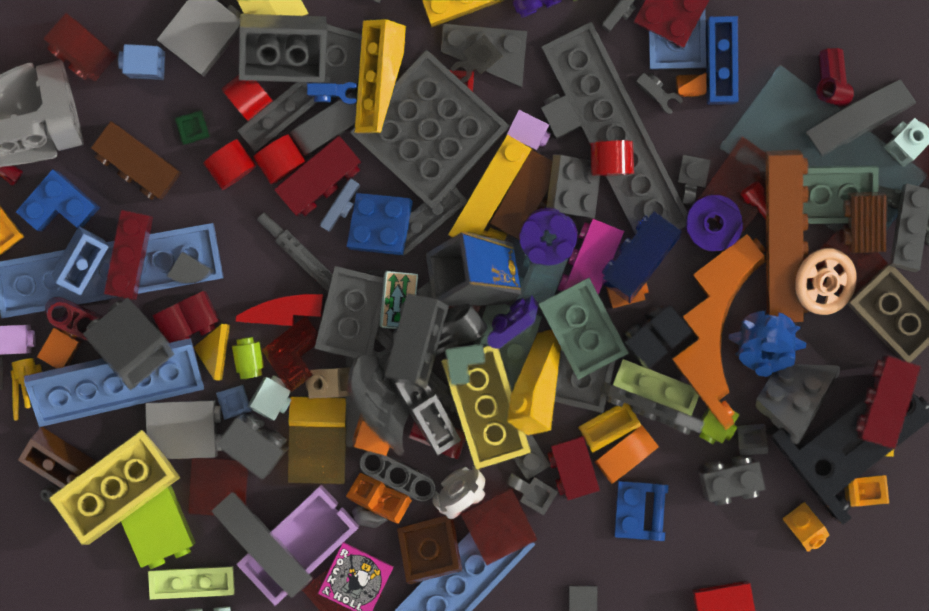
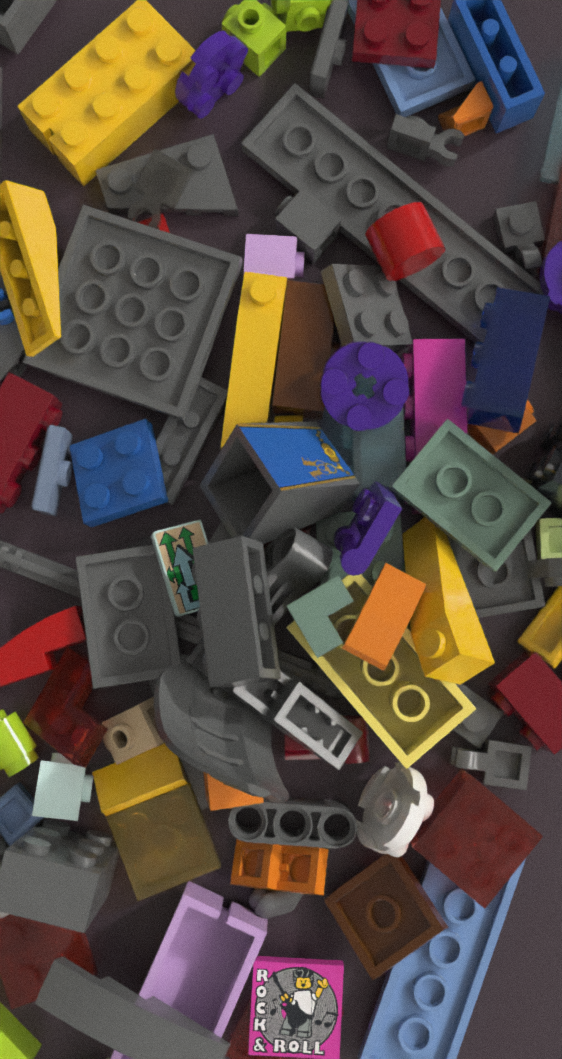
camera: 20 degrees left, 5 degrees down
none -> orange slope [342,563,426,671]

